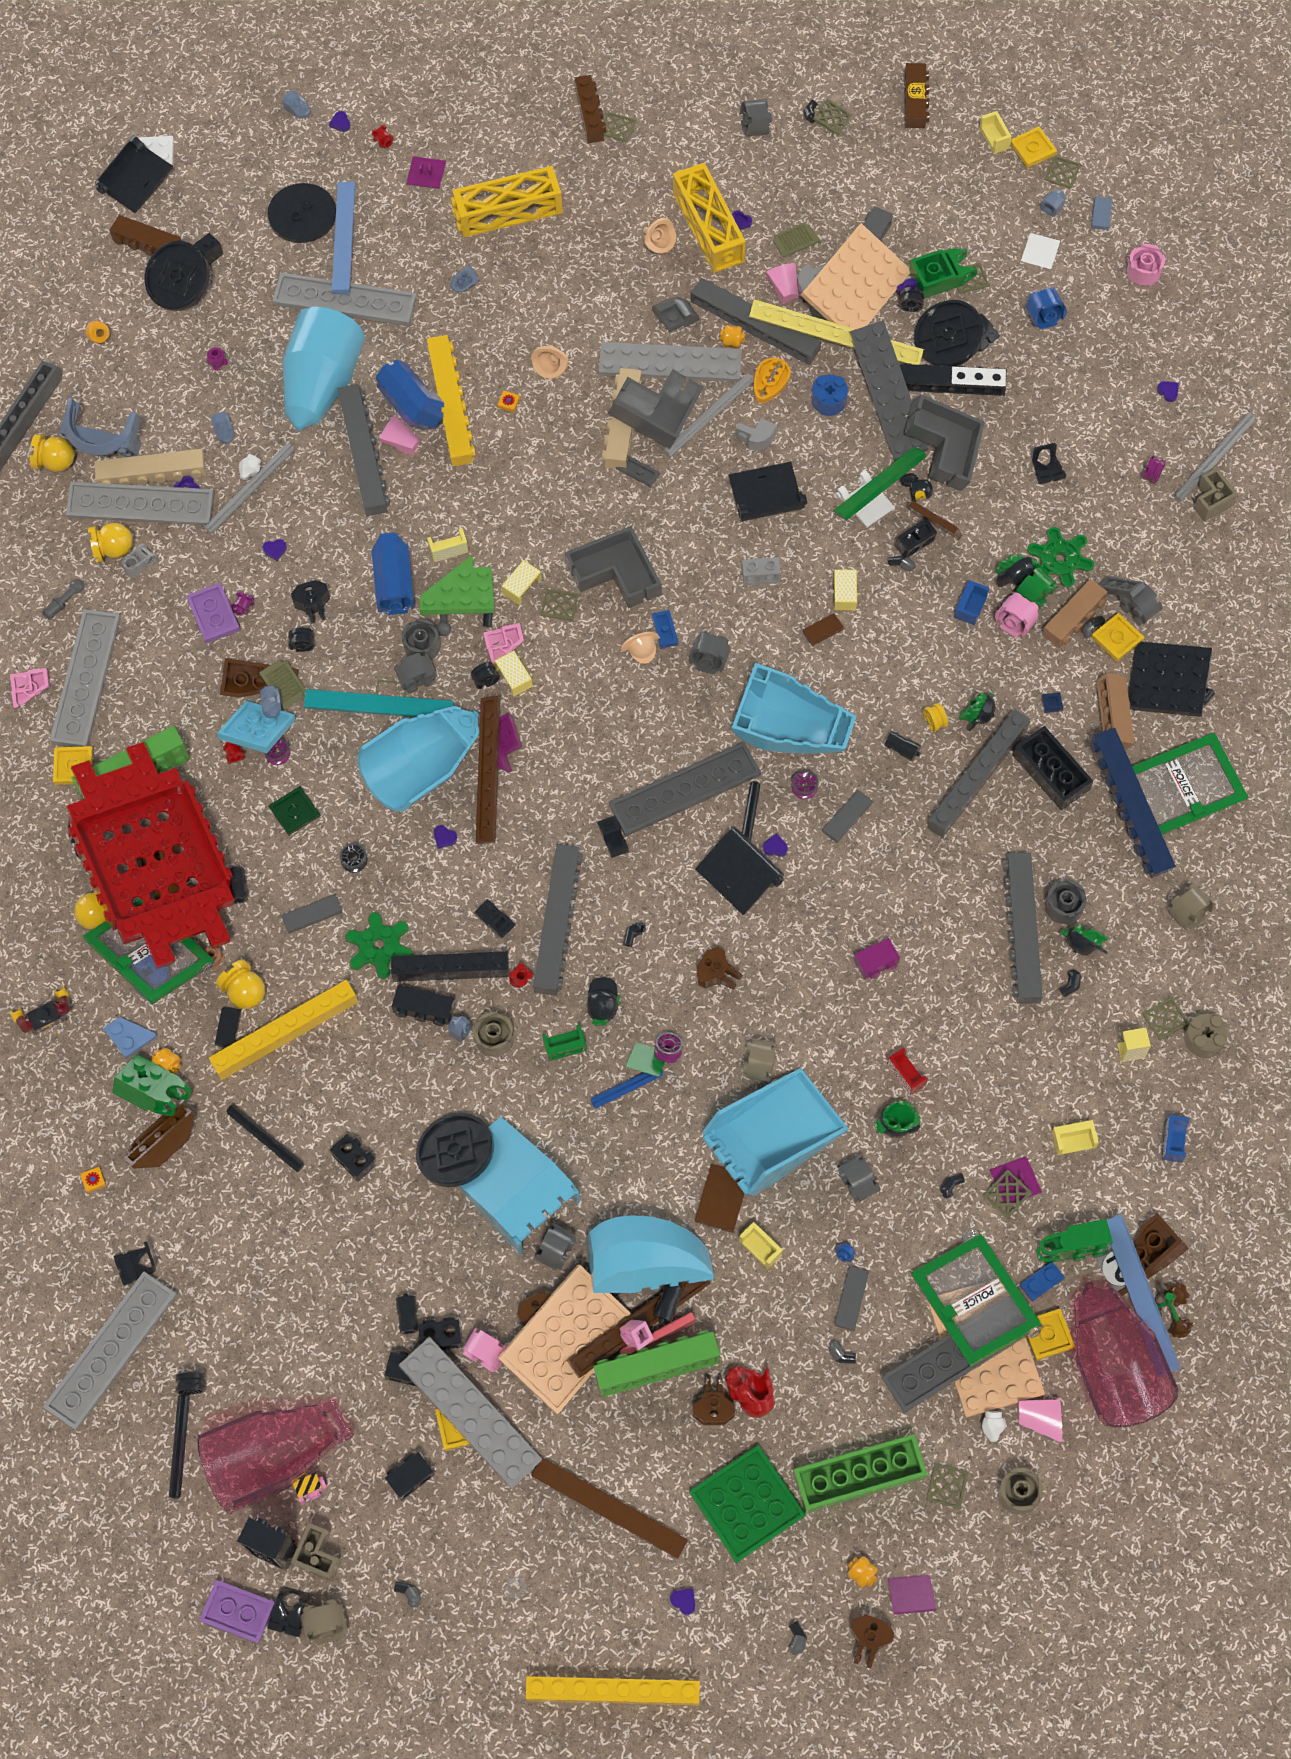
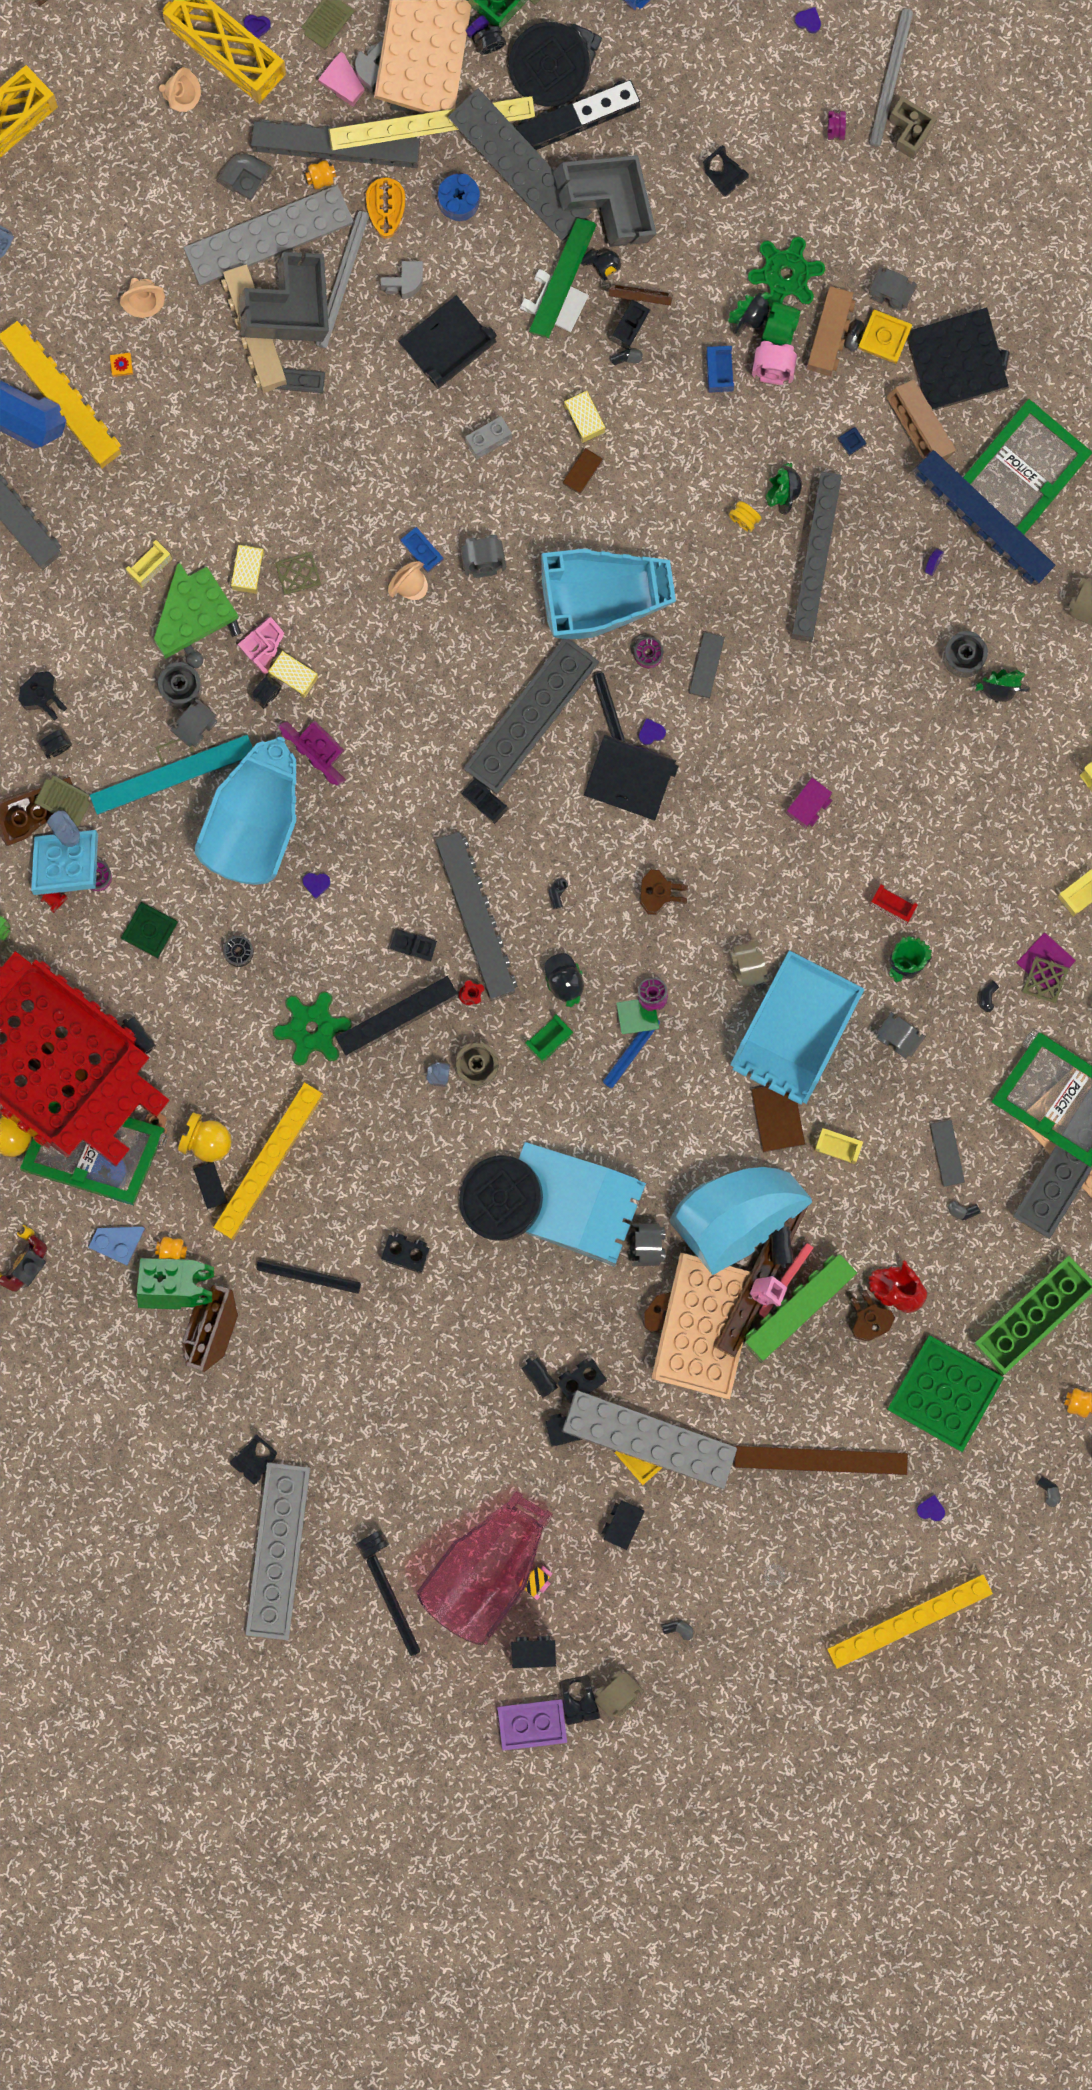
camera: 30 degrees left, 15 degrees up
light orange tile [80,1167,106,1193] -> none
dark grey tile [281,894,342,934] -> none
dark tan brick [291,1522,341,1582] -> none
blue brick [371,532,415,615] -> none
bright pink slope [379,416,420,456] -> none
black brick [391,985,456,1026] -> none
bright pink brick [462,1328,507,1373] -> none
reddish brown tile [475,696,500,844] -> none
dark grey piece [565,526,662,608] -> none
blue plate [835,1243,855,1262] -> none
black piece [884,731,921,761] -> none
dark grey brick [1003,853,1043,1004] -> none
black brick [1013,726,1093,811] -> none
black arm [1060,970,1082,997] -> none
dark grey tile [1098,576,1145,598] -> none
none -> dark purple tile [925,549,944,576]

